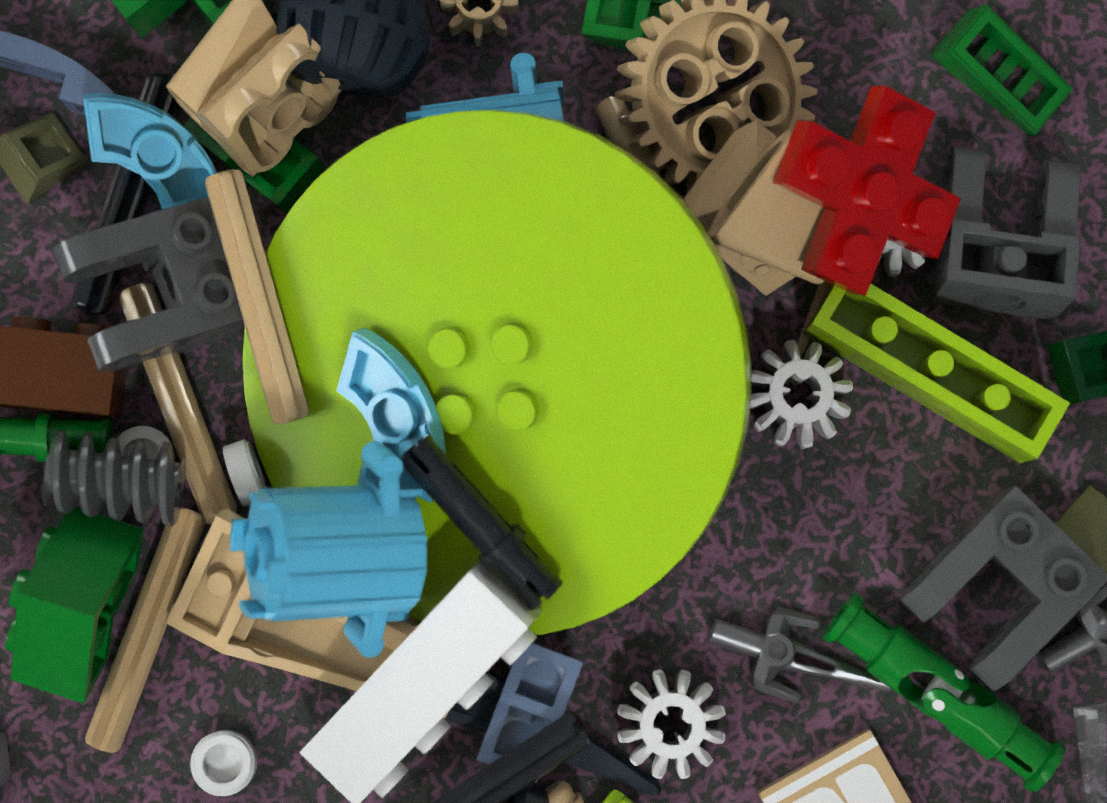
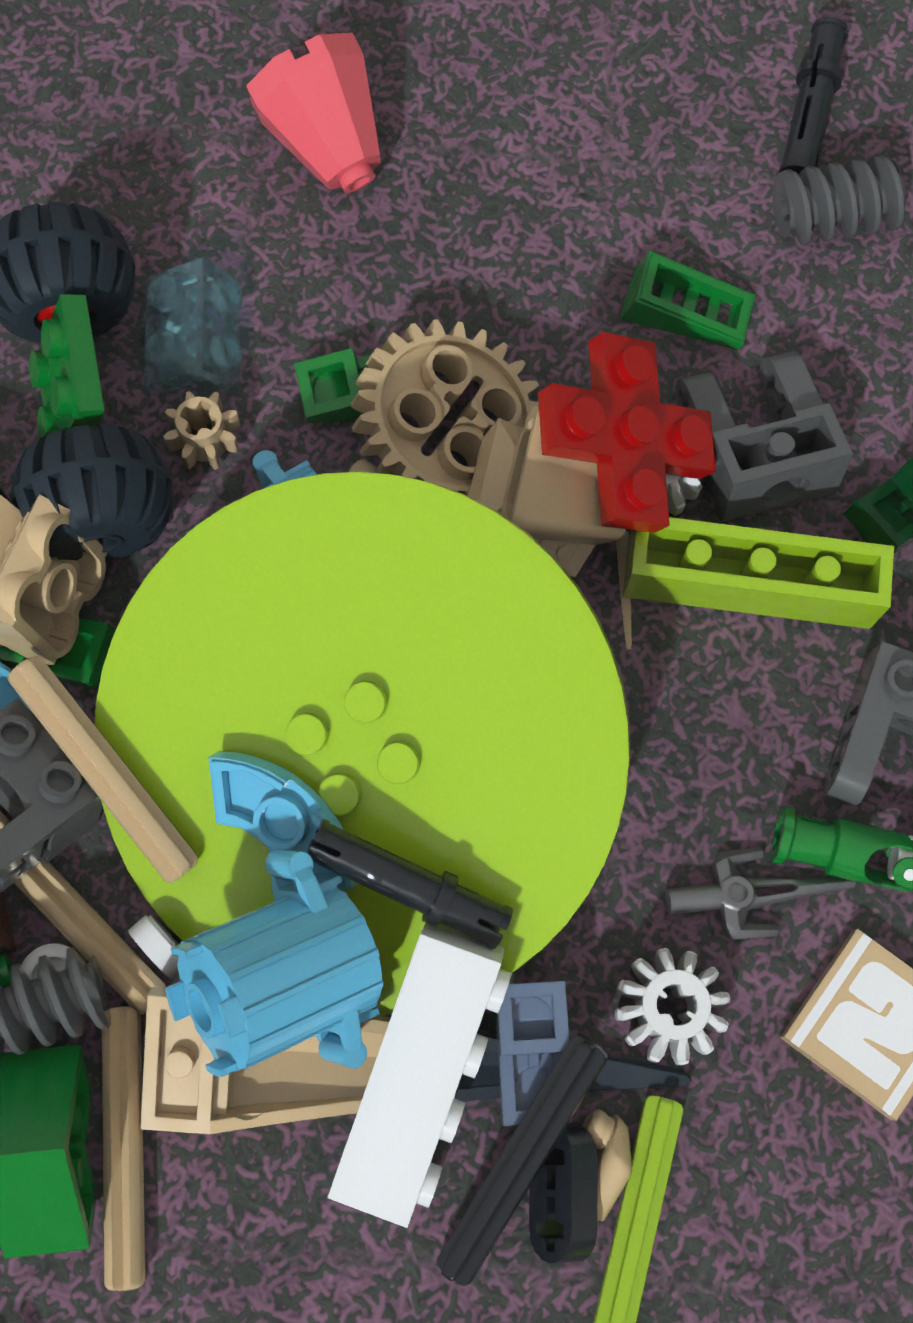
camera: 25 degrees left, 10 degrees down
white tile [190,730,257,796] -> none
white gear [749,340,853,449] -> none

